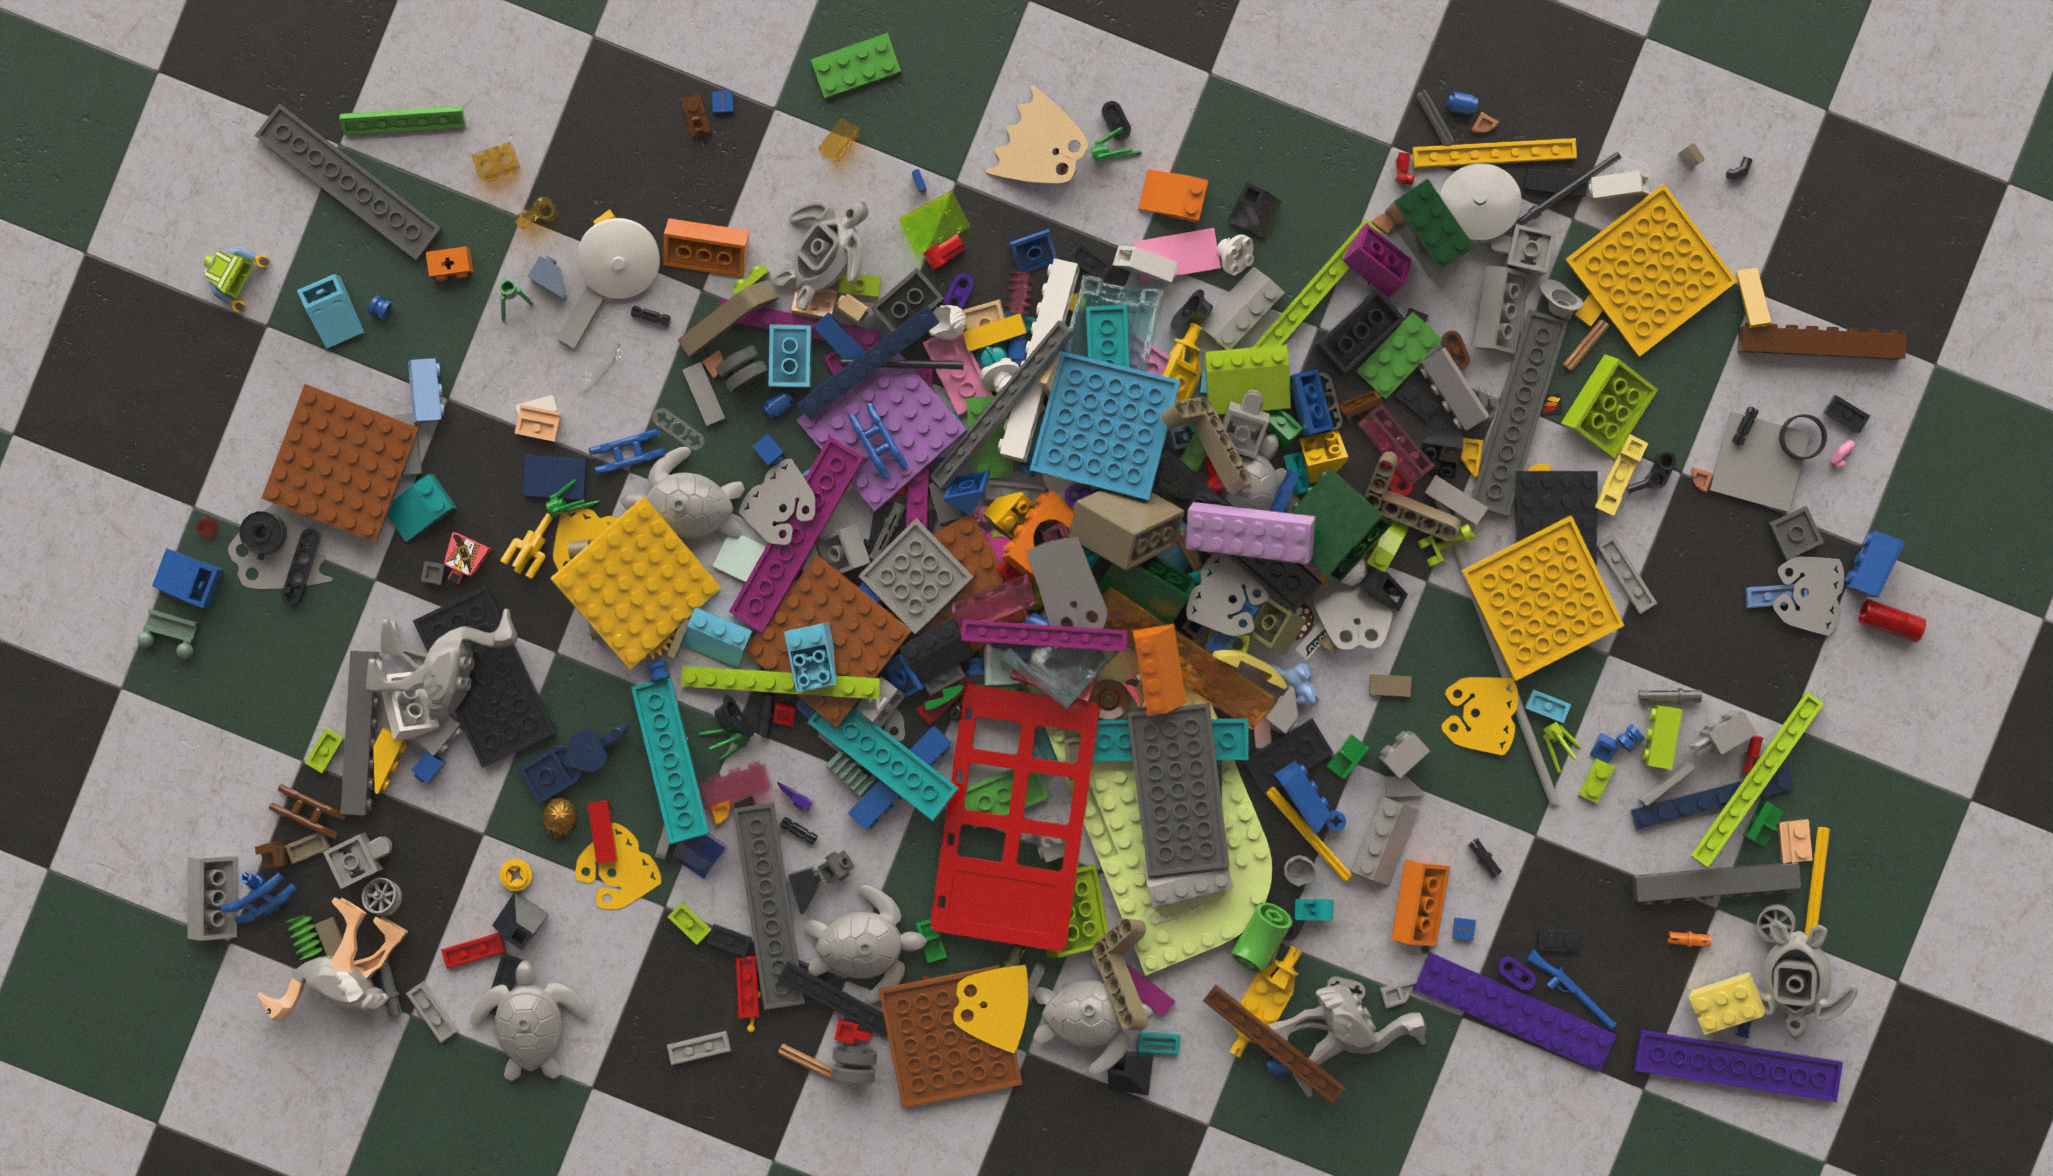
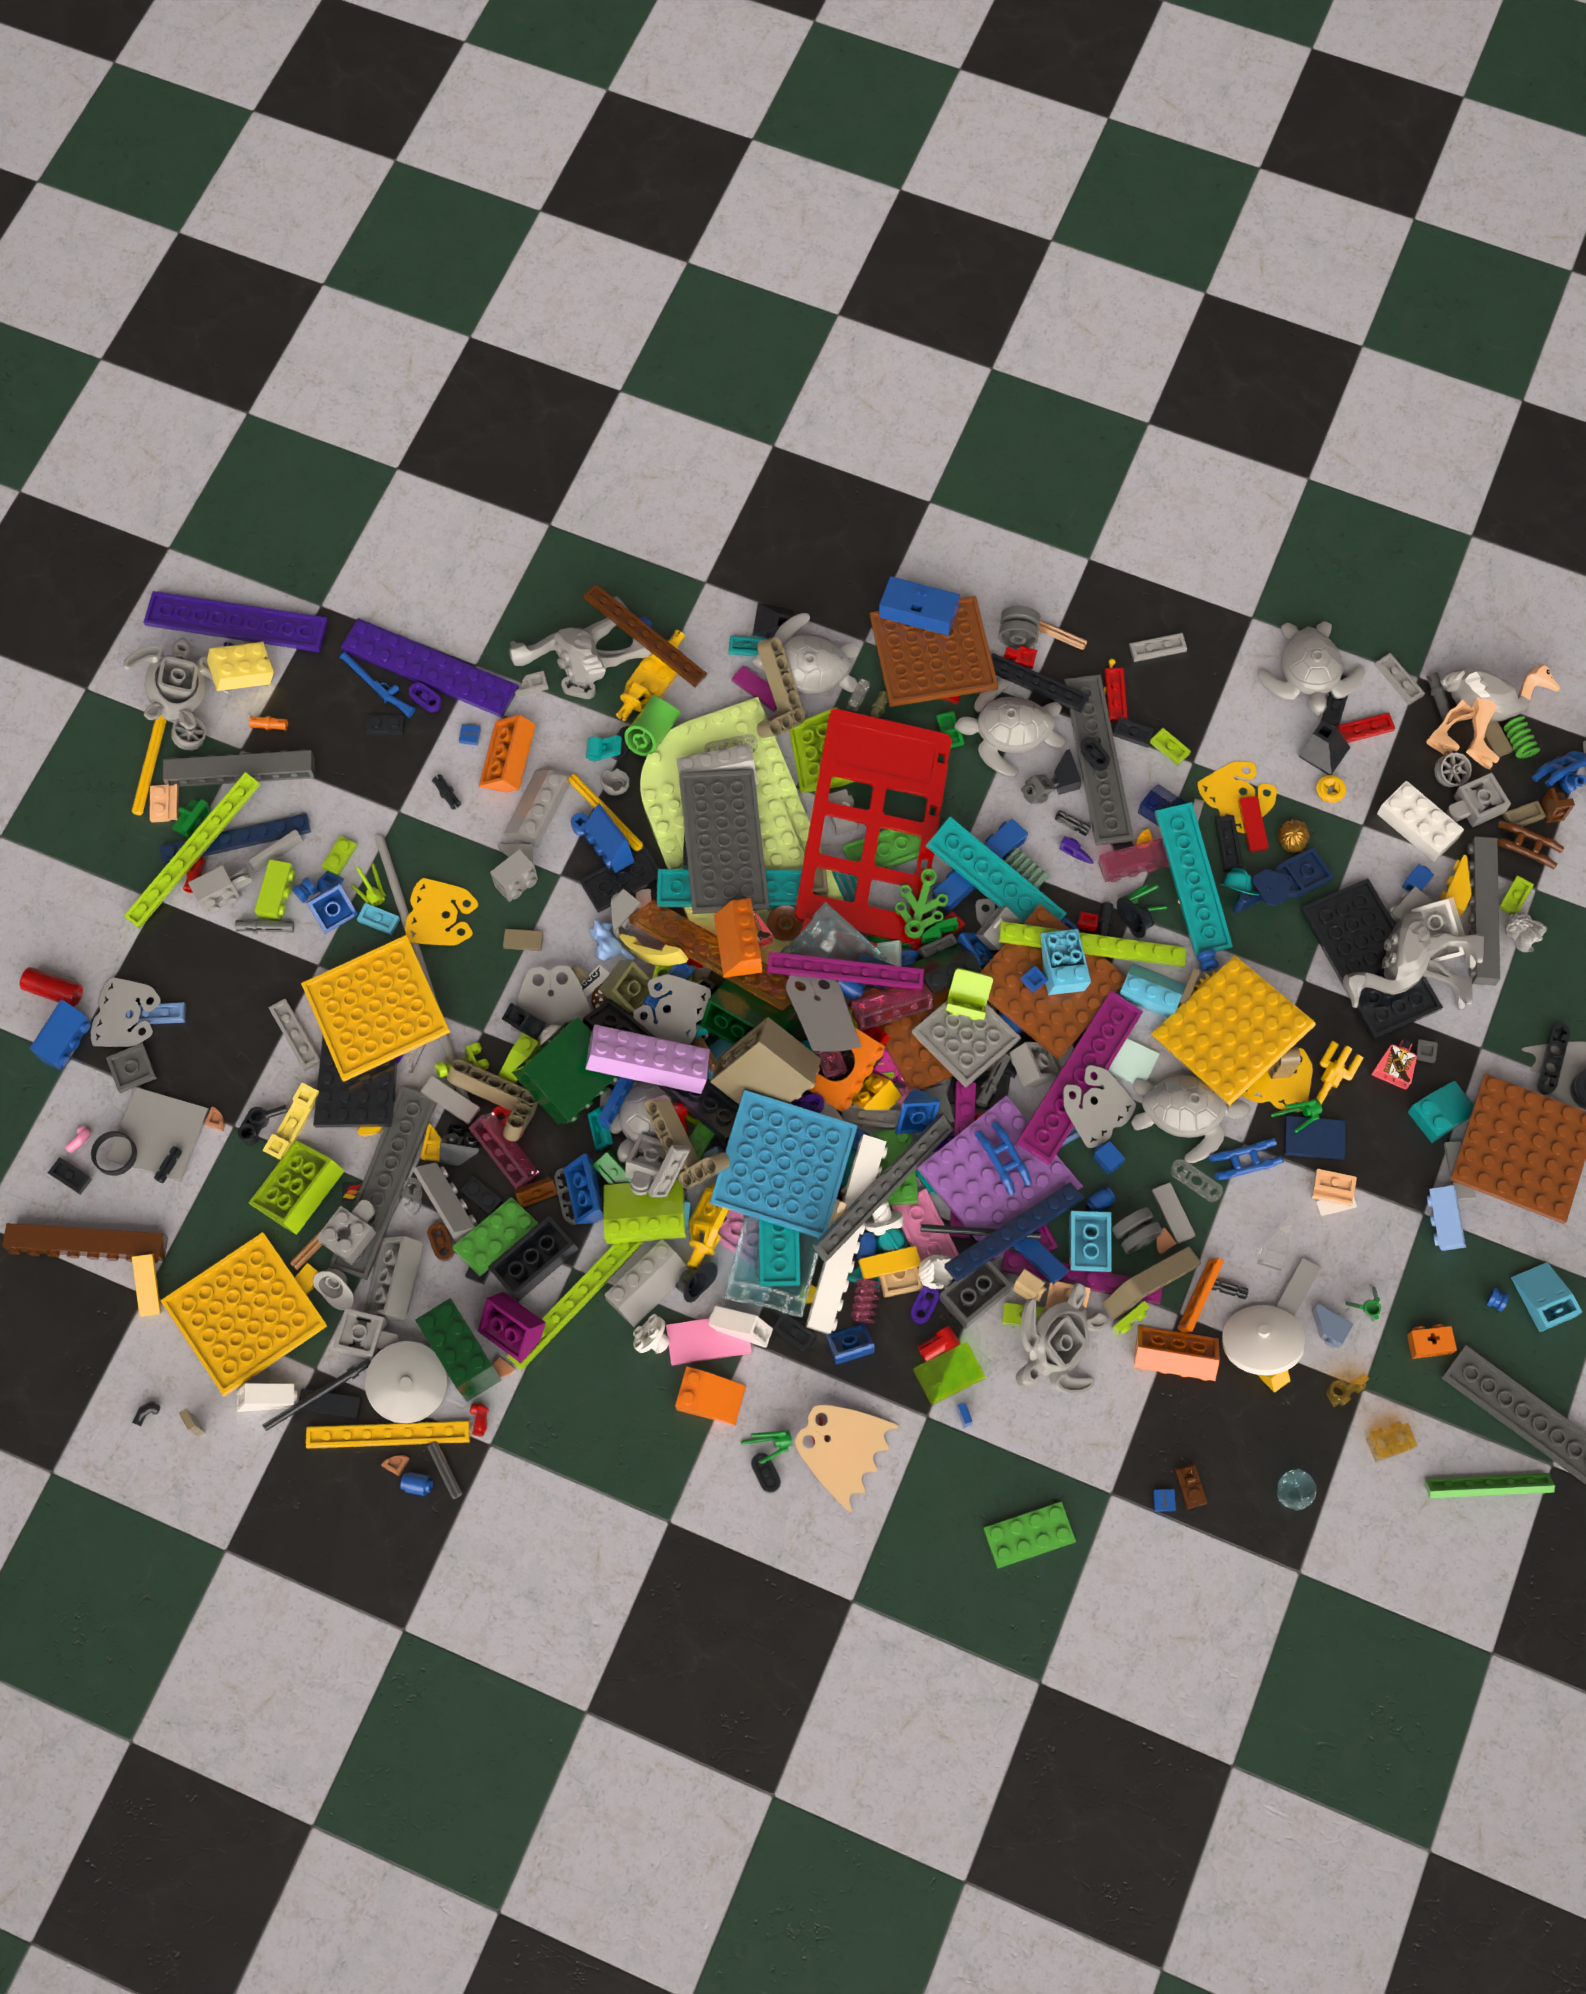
camera: 175 degrees left, 20 degrees down
clear yellow panel [818,118,861,164] -> none
yellow piece [953,965,1028,1053] -> none
black slope [1228,182,1282,239] -> none
yellow slope [1299,430,1348,483] -> none
green panel [1326,734,1369,780] -> none
none -> blue slope [306,883,358,934]
none -> light grey brick [316,1200,376,1265]
none -> light grey tile [648,1145,690,1197]
none -> blue brick [879,576,960,636]
none -> bright green plant [895,869,948,939]
none -> bracket [946,968,993,1020]
none -> blue plate [1020,966,1048,993]
none -> black plate [1080,737,1110,771]
none -> orange tile [1177,1258,1224,1333]
none -> black tile [1215,815,1243,871]
none -> teal piece [1220,868,1260,895]
none -> clear light blue piece [1277,1469,1317,1510]
none -> white brick [1377,781,1464,862]
none -> light grey hair [1505,912,1547,952]

